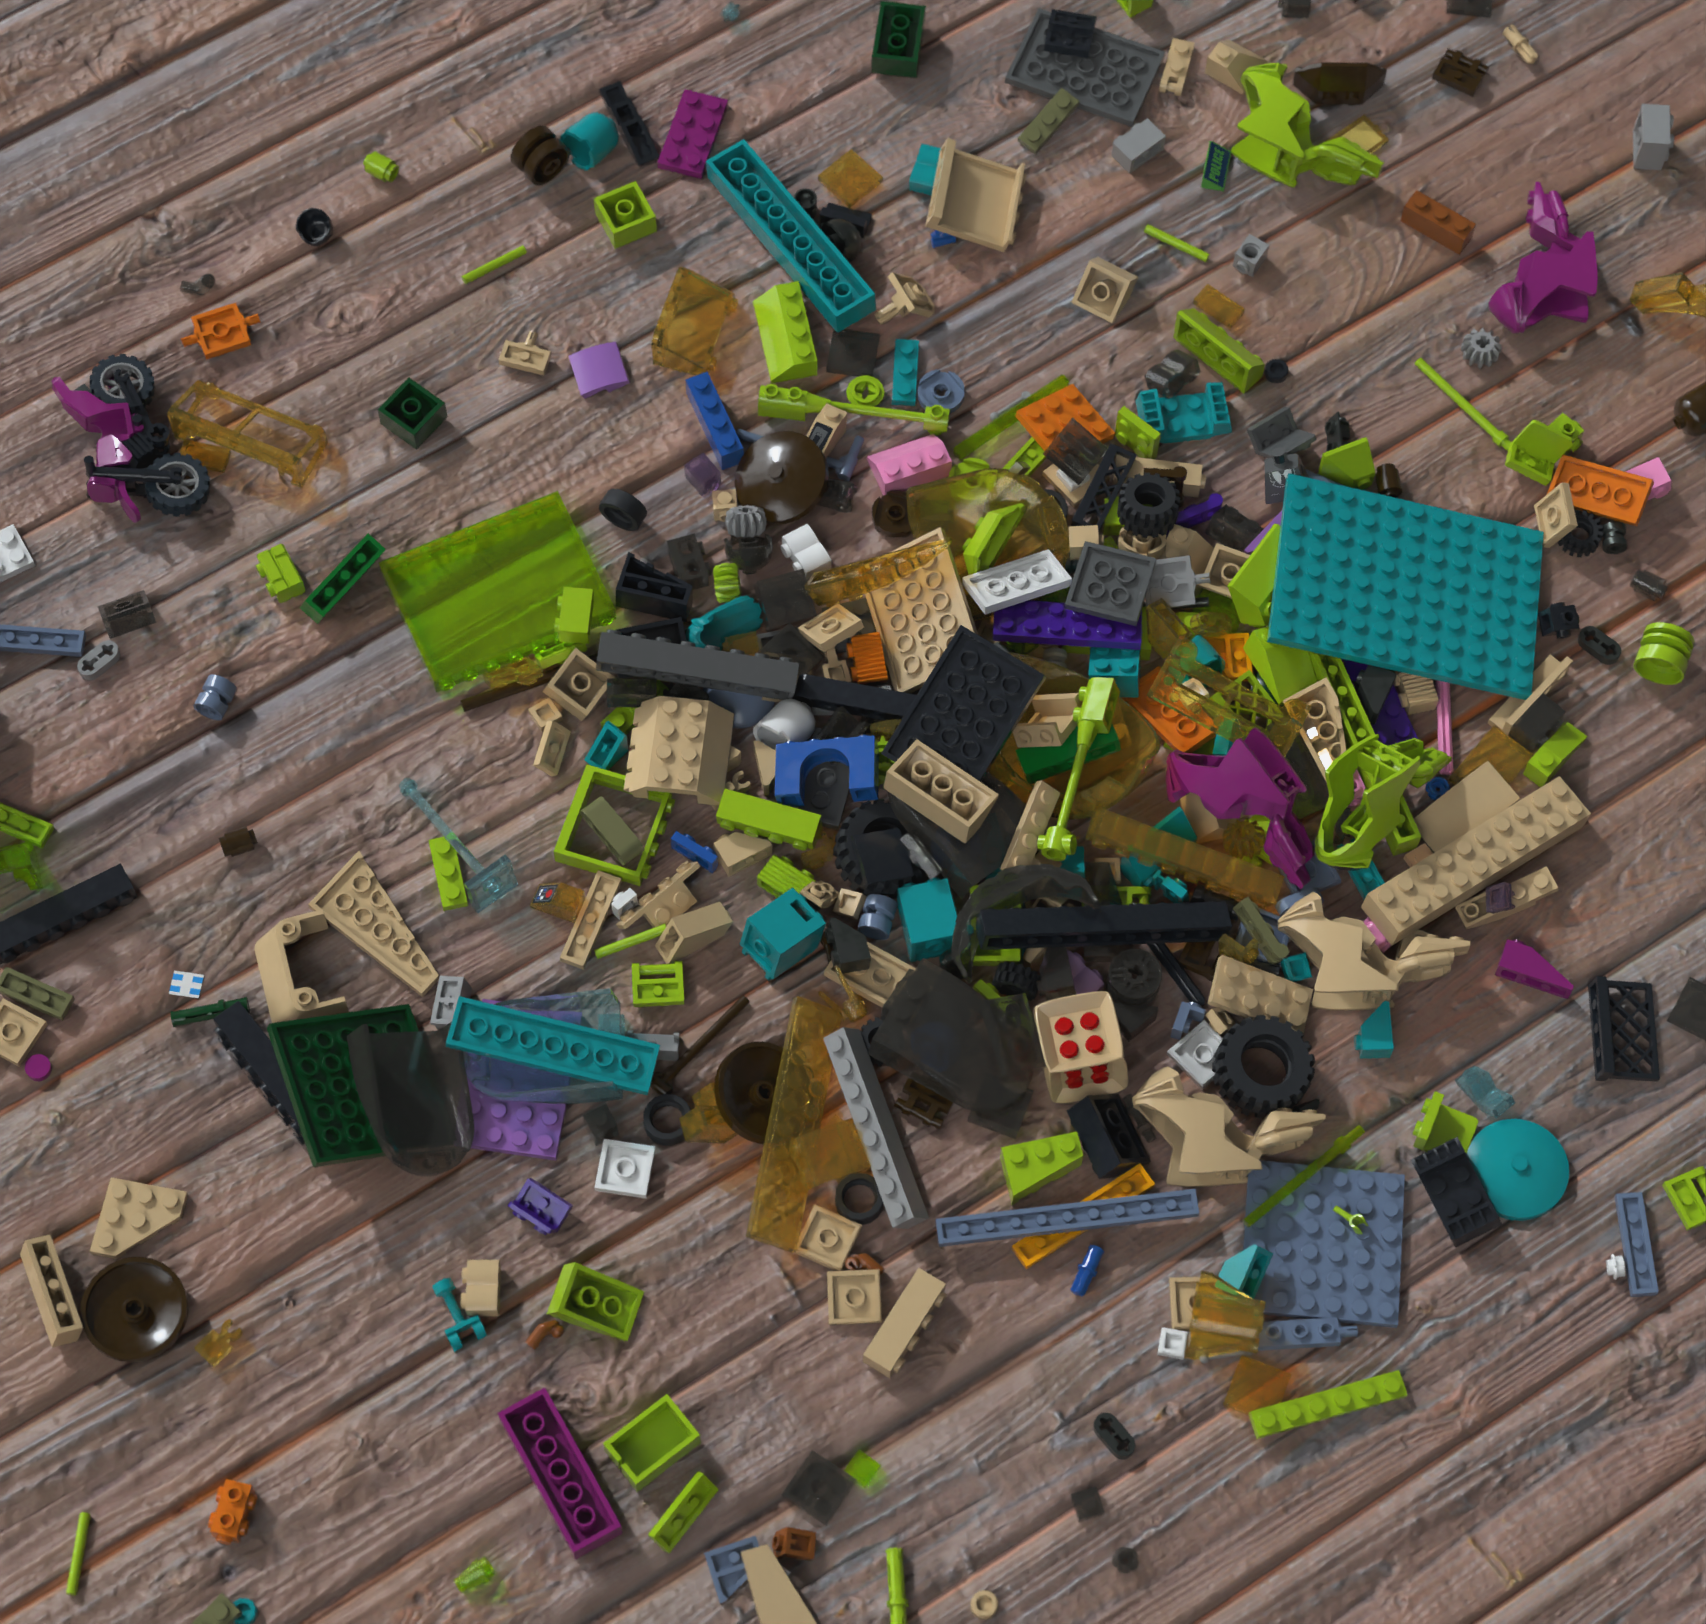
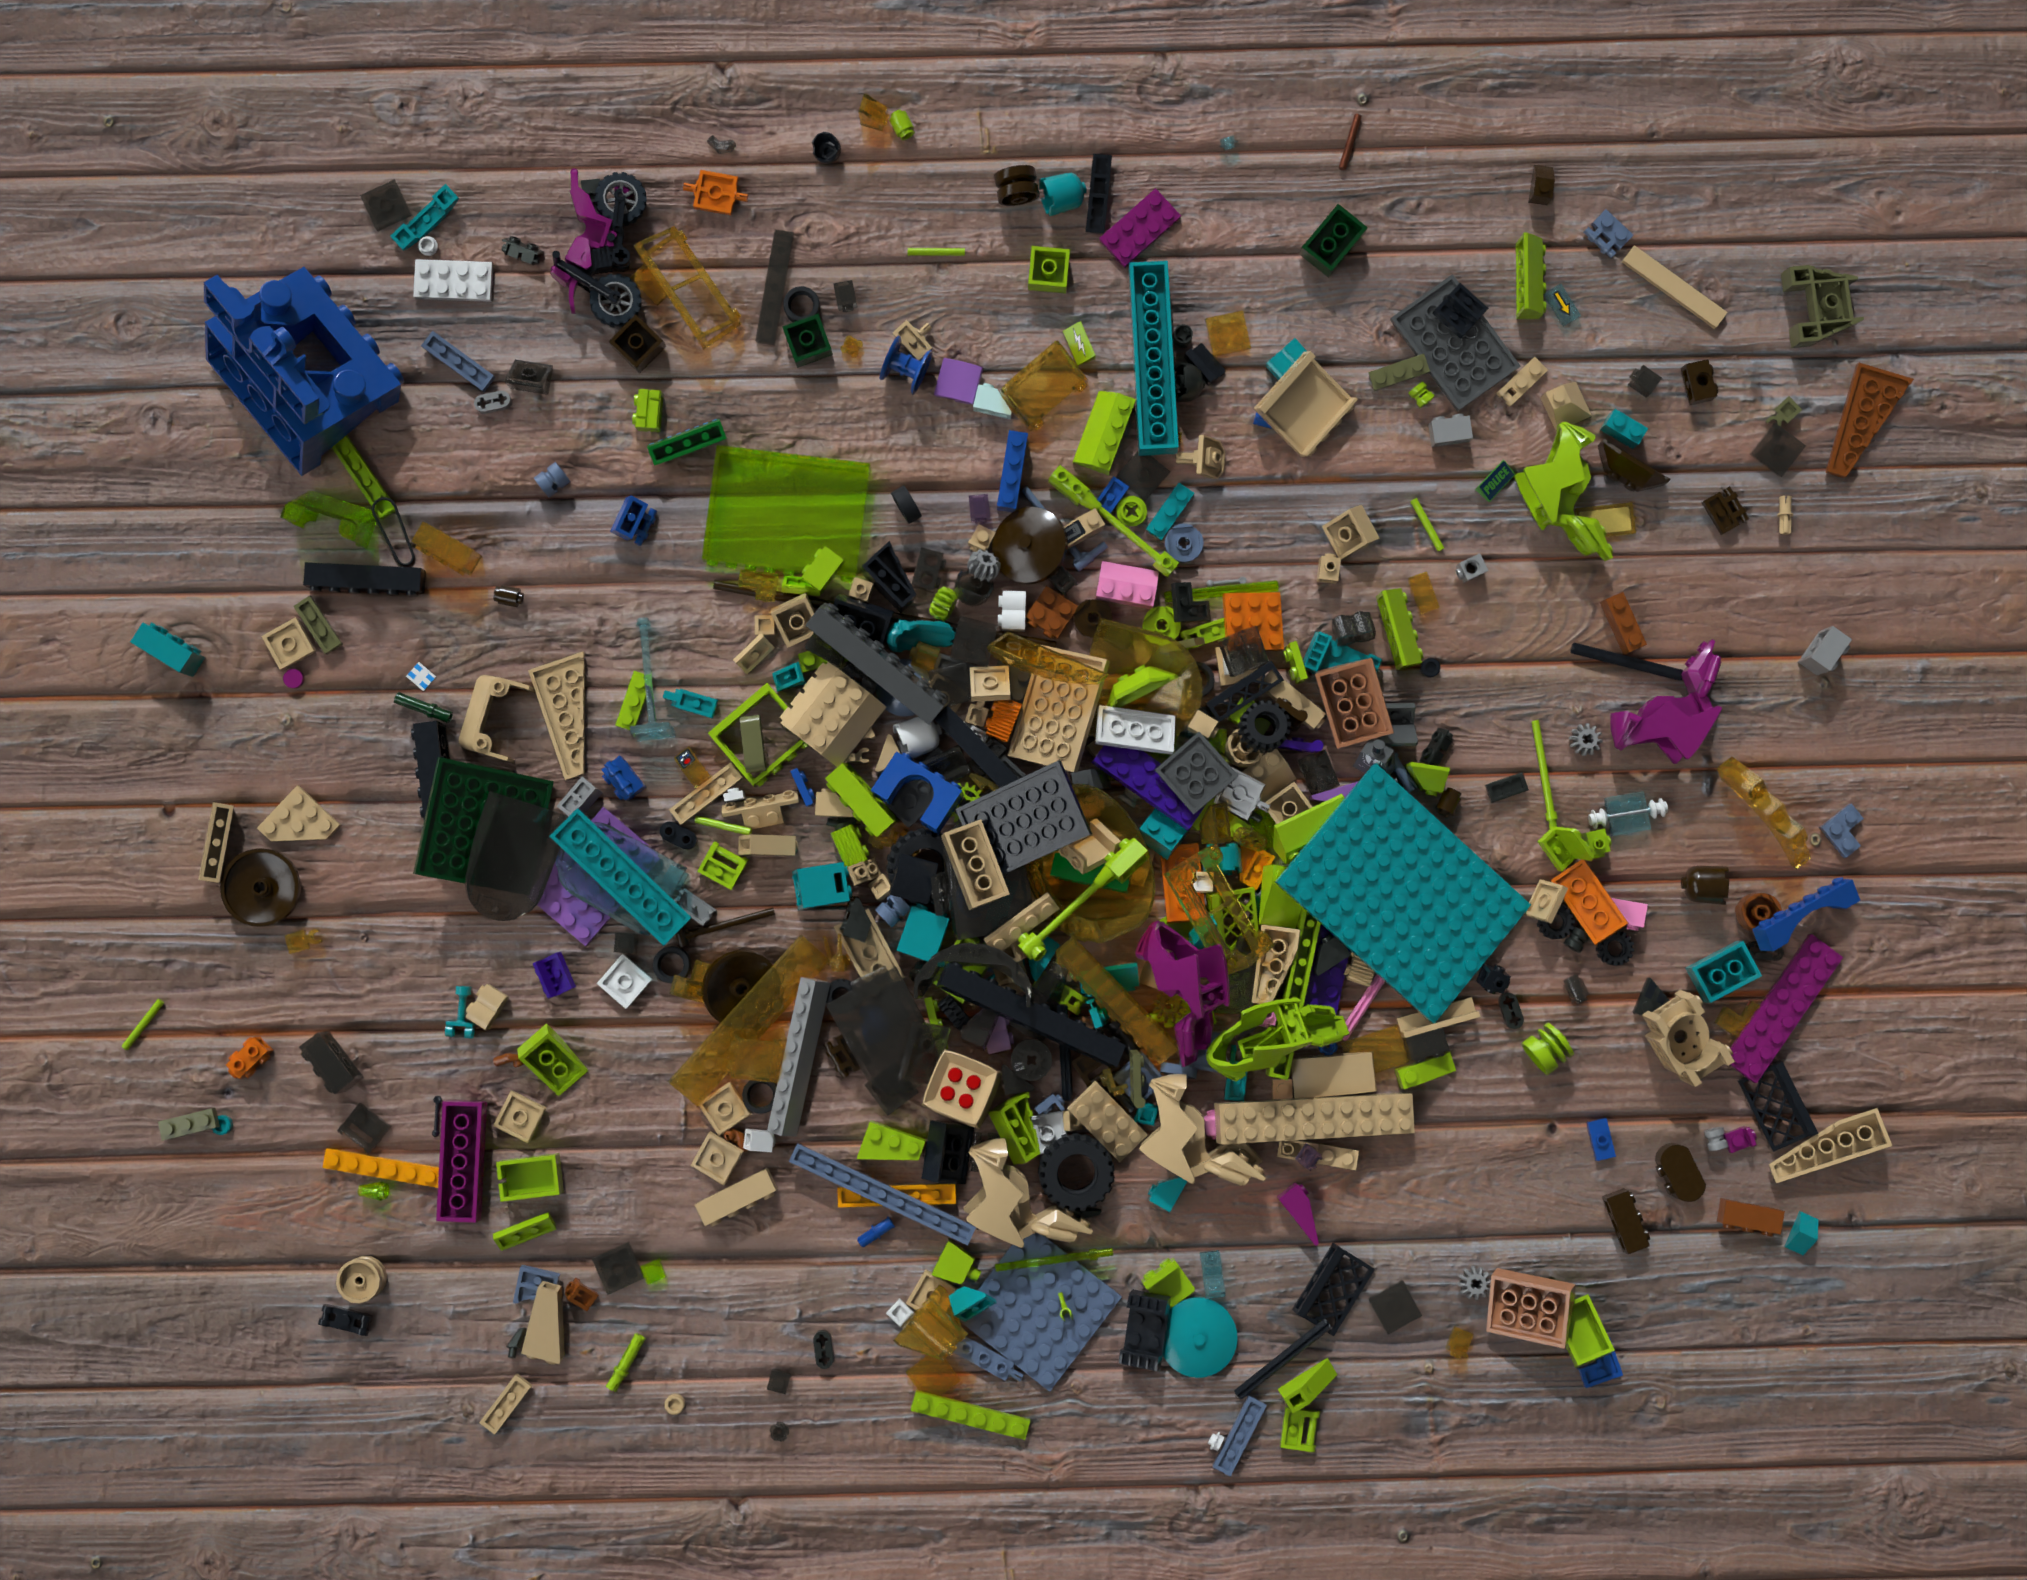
camera: 30 degrees right, 20 degrees up
none -> clear smoke brick [299,1031,364,1094]
none -> light orange plate [322,1148,439,1188]
none -> clear smoke plate [337,1103,392,1155]
none -> black piece [372,497,415,566]
none -> clear yellow brick [411,521,482,576]
none -> black hinge [432,1096,442,1137]
none -> tan plate [493,1090,547,1143]
none -> pearl dark grey hinge [502,236,544,265]
none -> blue brick [601,755,646,801]
none -> dark brown brick [608,314,666,374]
none -> blue brick [610,495,657,546]
none -> black plate [660,822,697,850]
none -> teal hinge [663,689,718,719]
none -> white brick [743,1129,776,1152]
none -> clear smoke tile [755,229,794,345]
none -> black tyre [783,286,821,322]
none -> pearl dark grey bar [826,817,857,831]
none -> clear smoke brick [833,280,858,312]
none -> clear yellow plate [841,335,863,358]
none -> tan brick [849,577,874,603]
none -> clear yellow slope [858,94,890,132]
none -> blue piece [879,335,933,395]
none -> lime torso [932,1239,981,1284]
none -> light aqua slope [973,383,1012,420]
none -> lime wedge [988,1092,1040,1164]
none -> dark orange plate [1025,586,1078,640]
none -> lime slope [1063,321,1096,366]
none -> blue plate [1097,476,1129,513]
none -> pearl dark grey plate [1171,582,1211,622]
none -> black axle [1234,1319,1331,1400]
none -> lime slope [1278,1358,1337,1414]
none -> nougat slope [1315,658,1394,749]
none -> tan brick [1316,554,1341,584]
none -> lime wheel [1408,381,1435,408]
none -> pearl dark grey plate [1485,772,1529,803]
none -> black axle [1570,642,1683,681]
none -> clear light blue plate [1588,791,1668,836]
none -> black tyre [1596,931,1635,966]
none -> teal brick [1600,409,1648,450]

